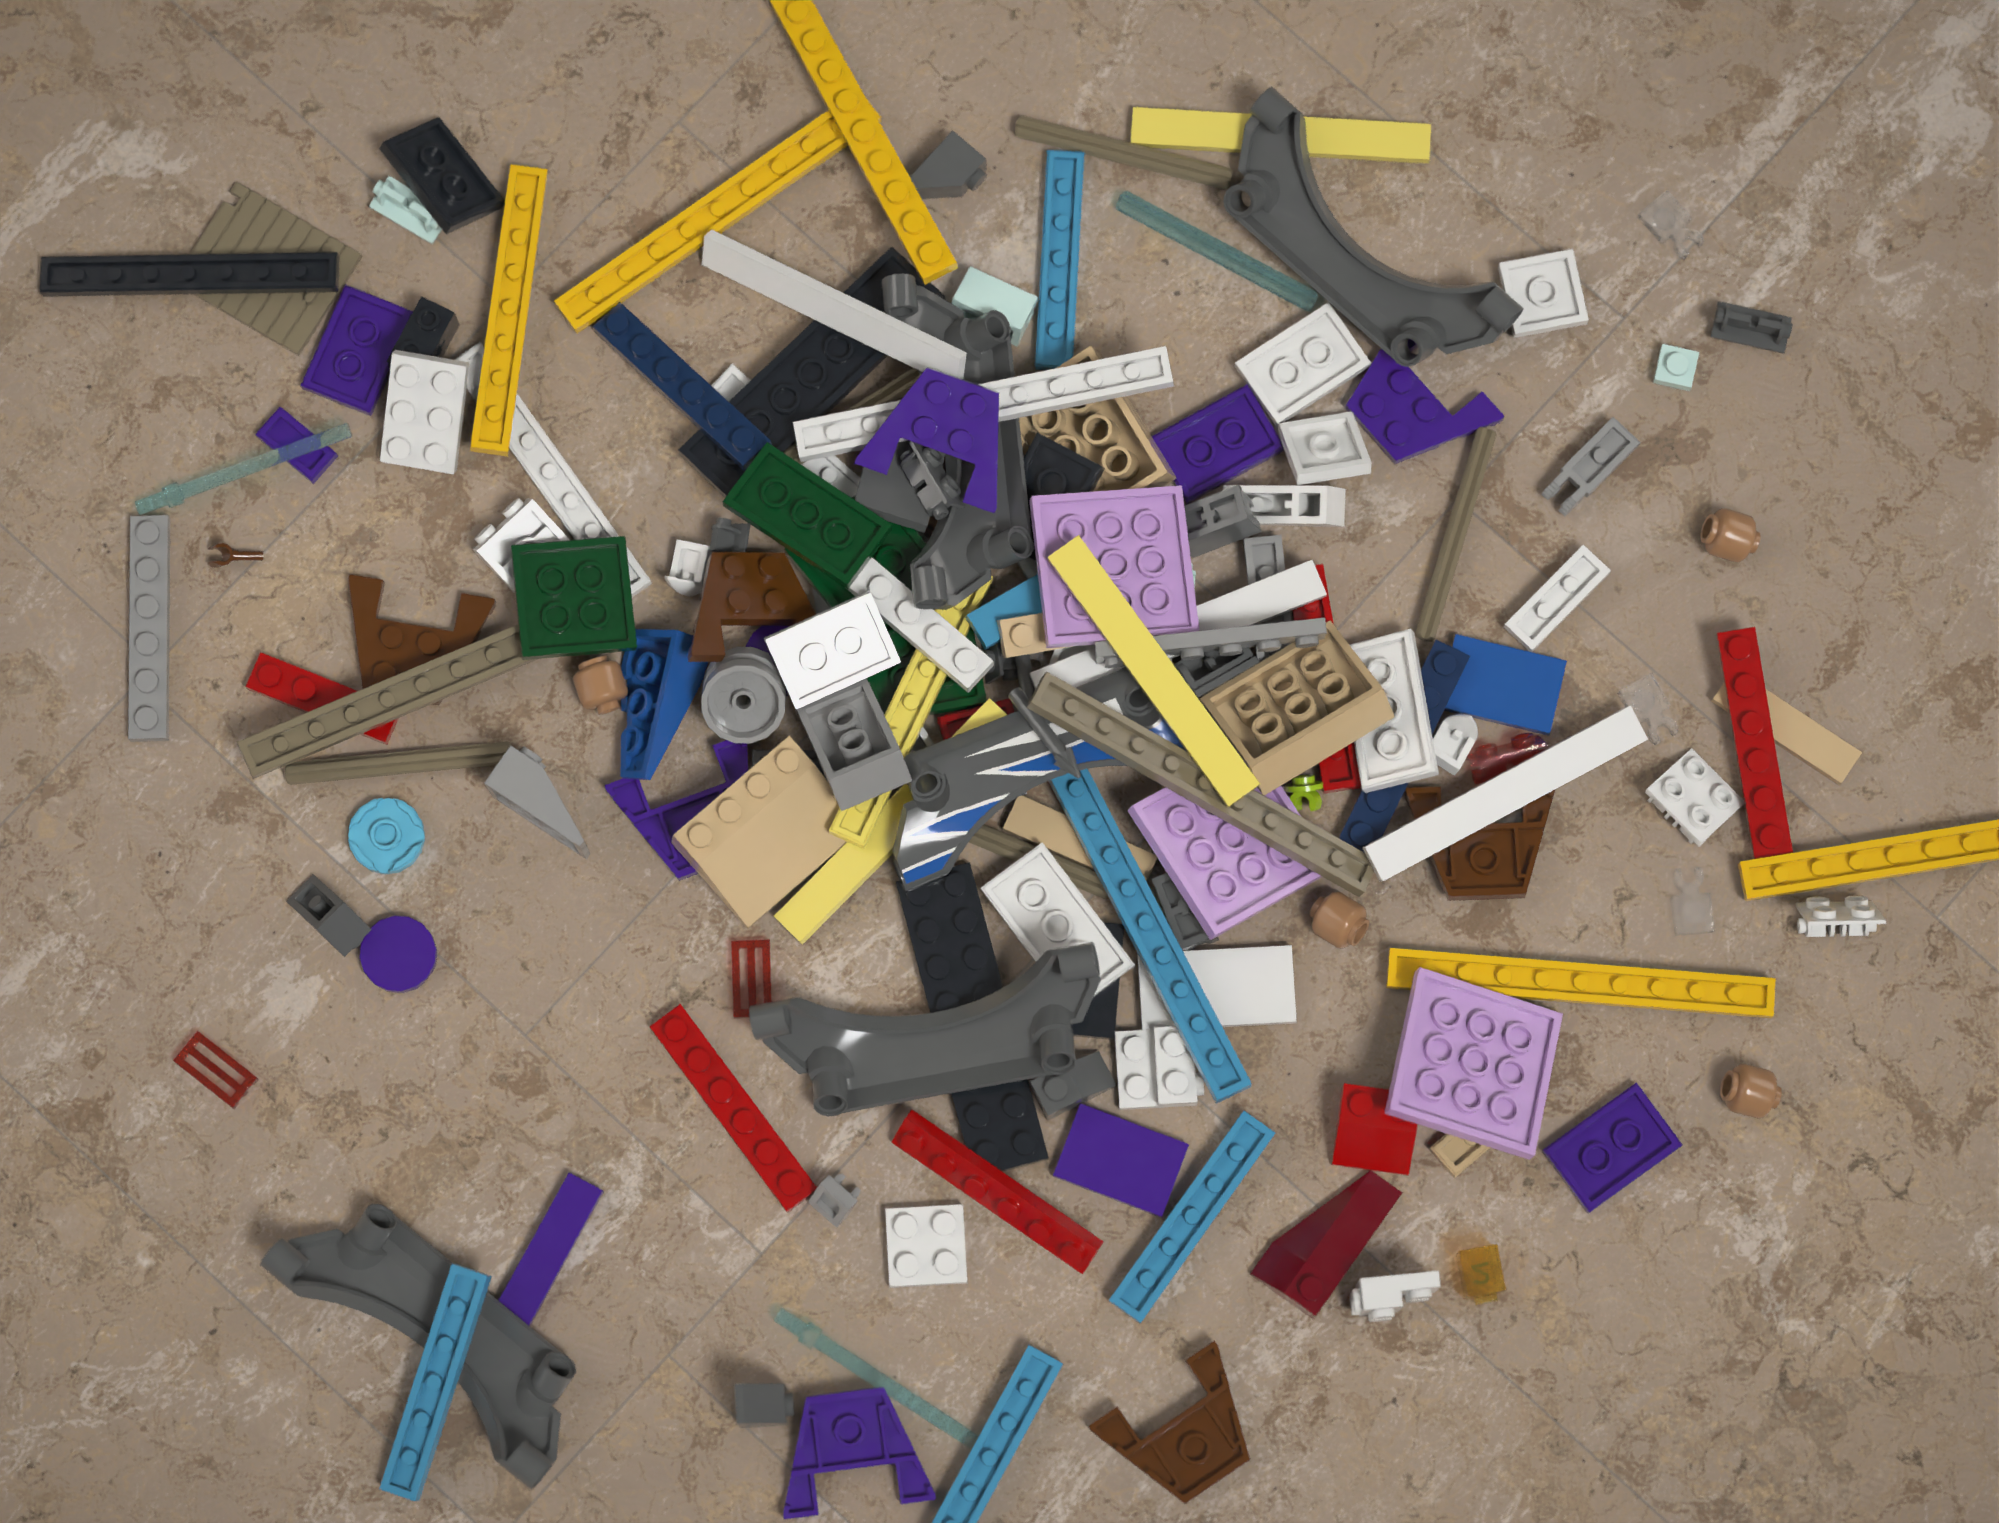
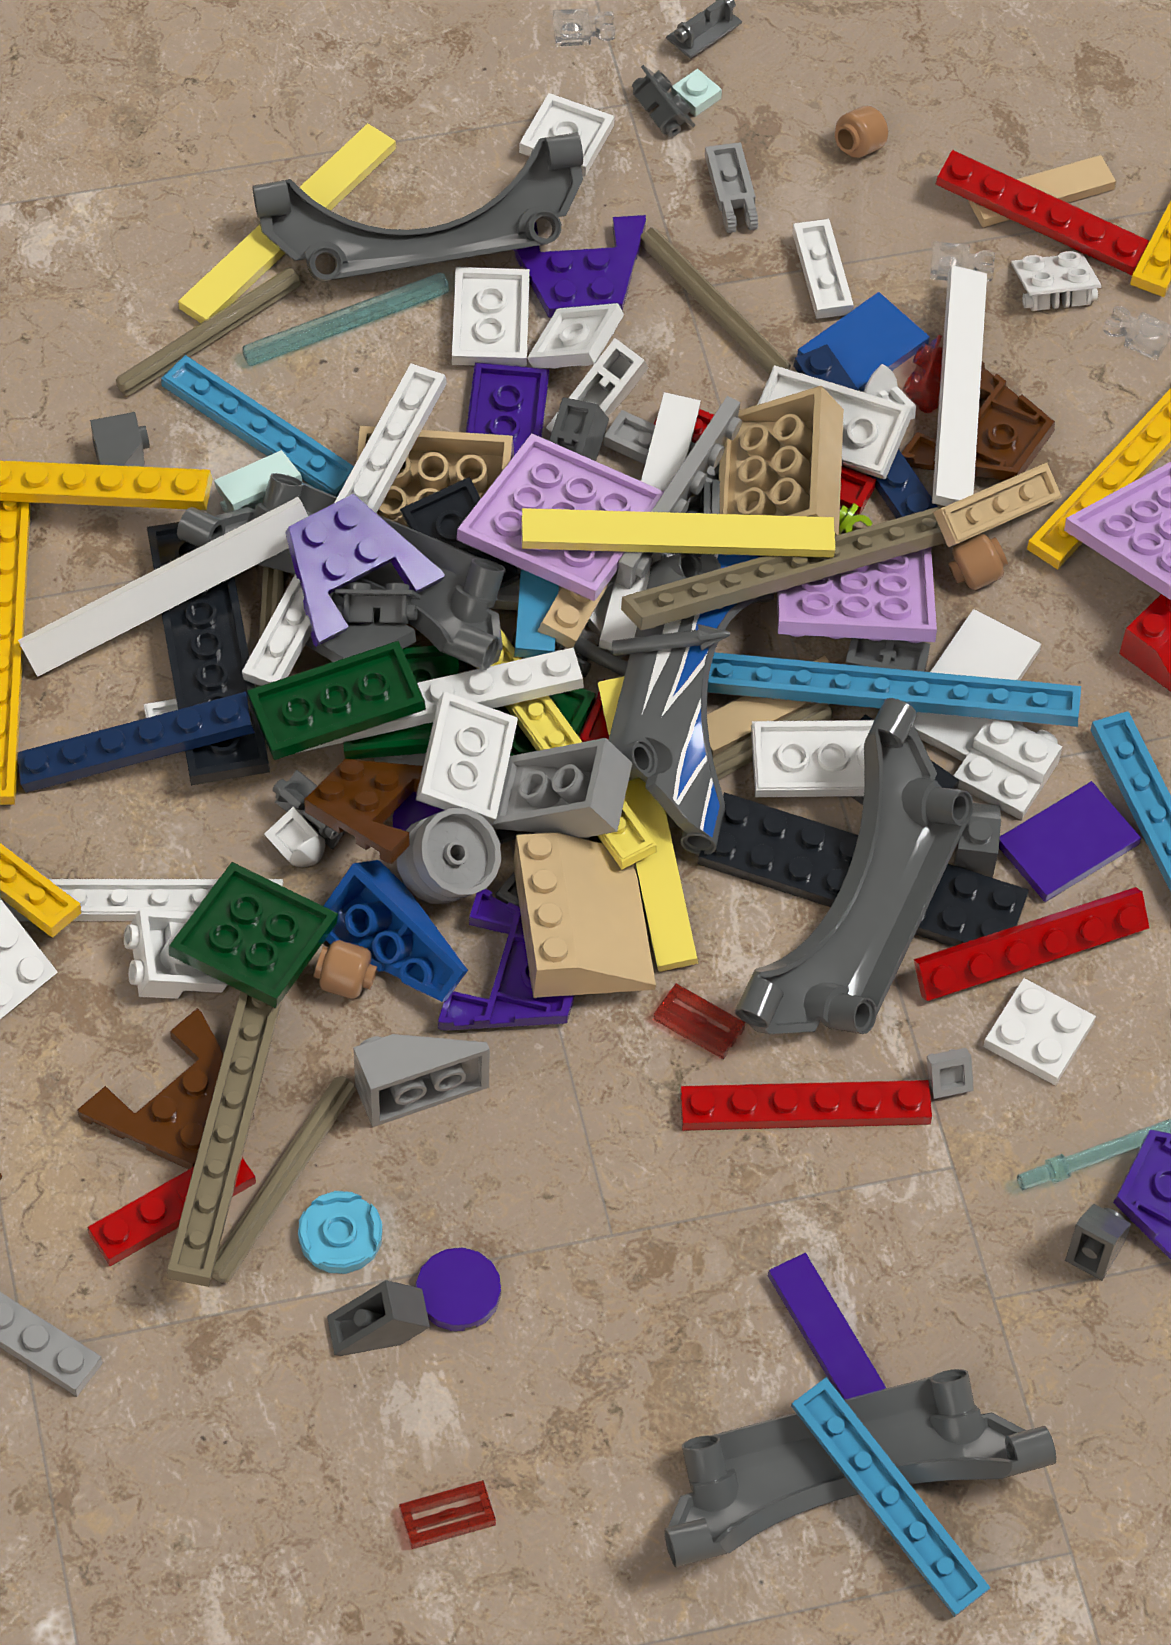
camera: 60 degrees left, 20 degrees down
none -> dark grey hinge [632,65,696,137]
none -> tan tile [933,463,1062,547]

